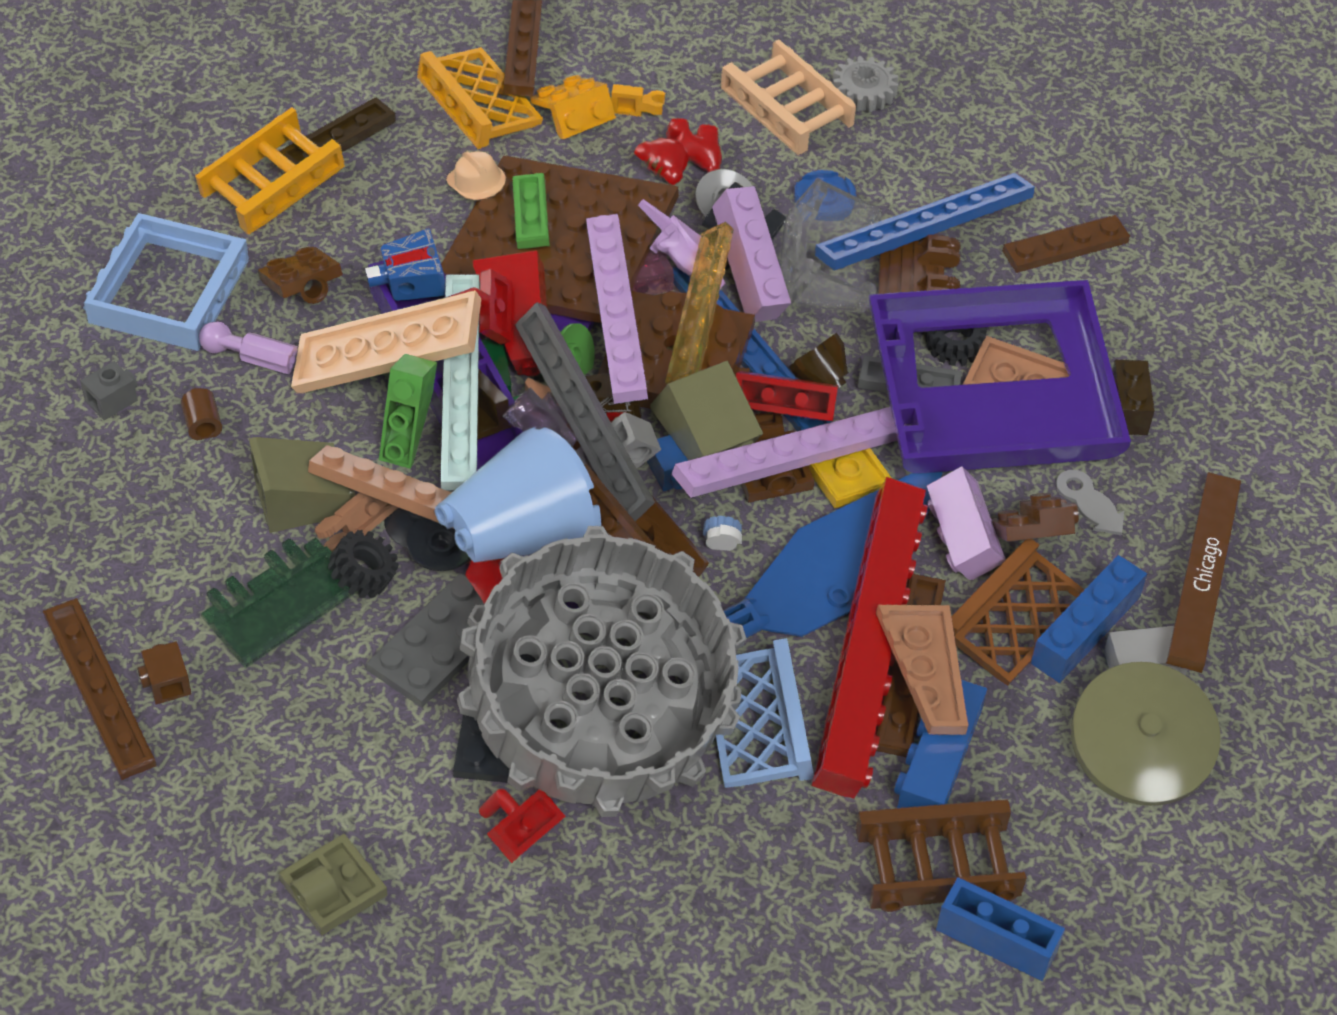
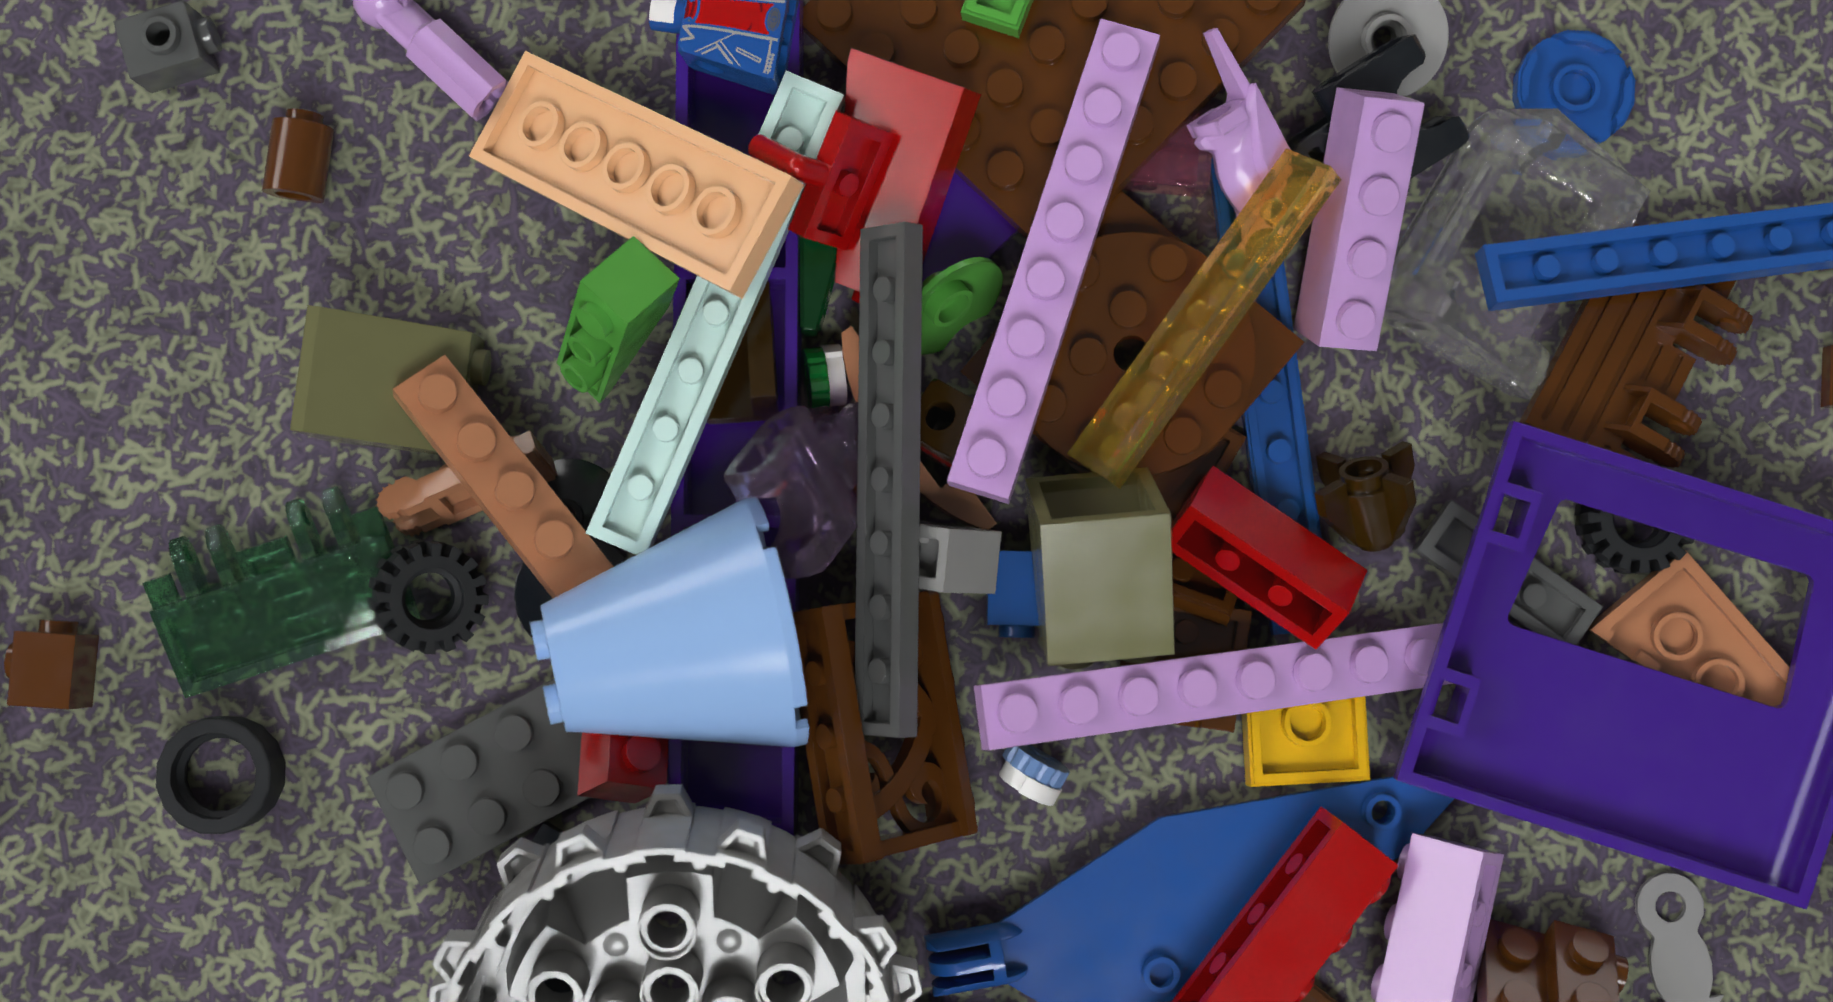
camera: 30 degrees right, 35 degrees up
none -> black tyre [156,716,286,834]

